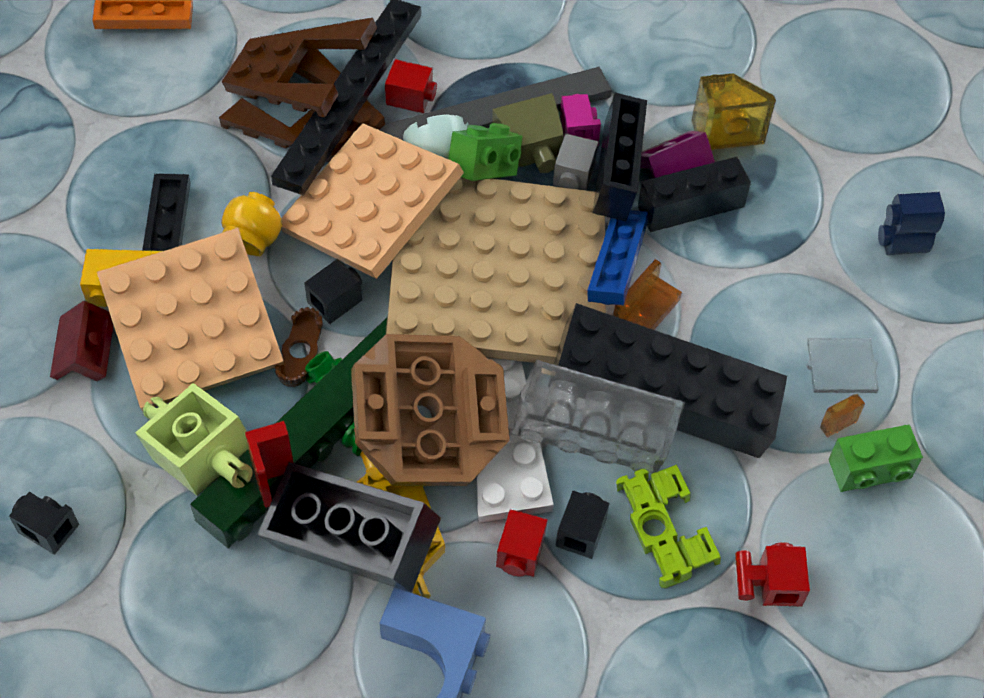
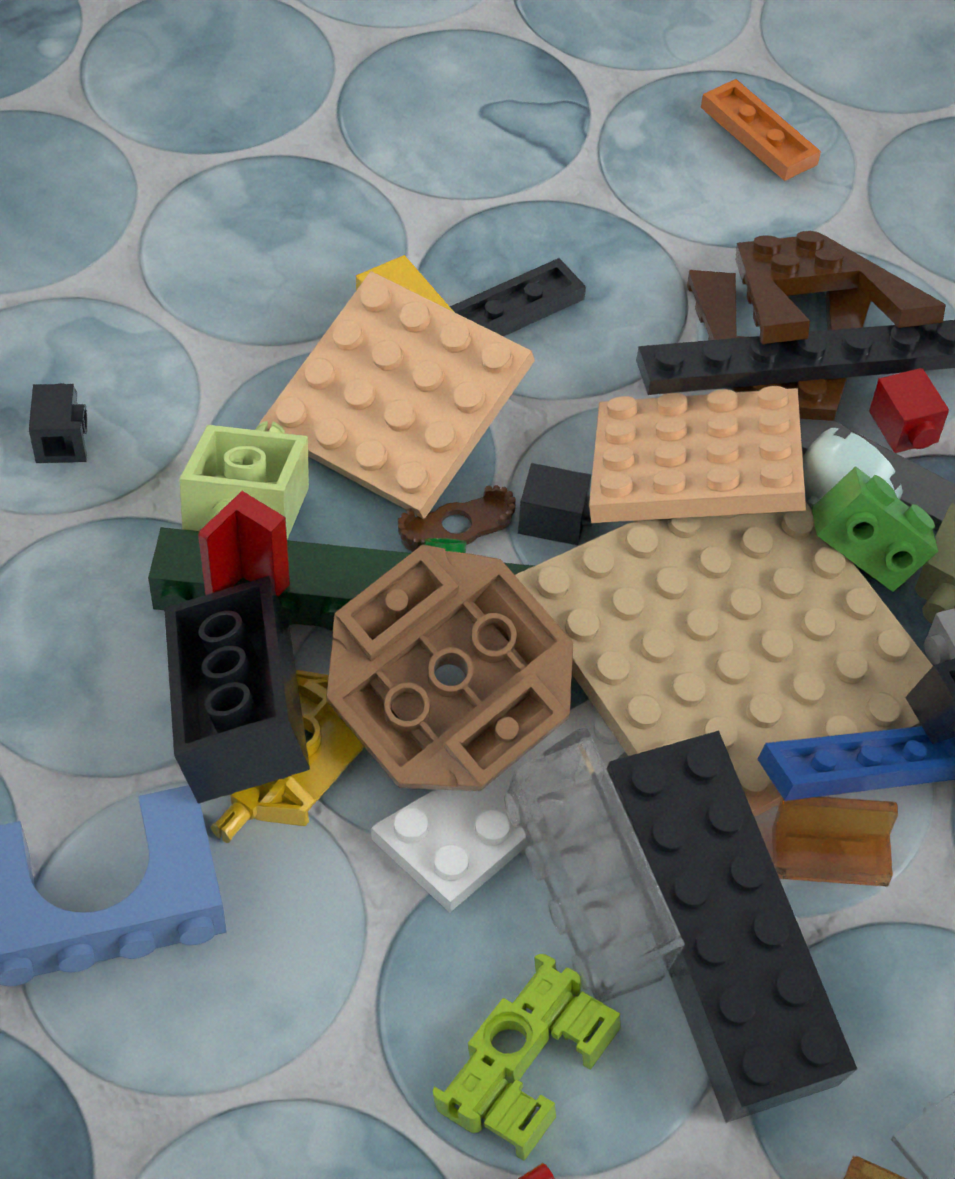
camera: 55 degrees right, 5 degrees down
dark red panel [50,300,113,382] -> none
yellow piece [221,192,282,256] -> none
red brick [496,509,548,577] -> none
black brick [555,490,610,559] -> none

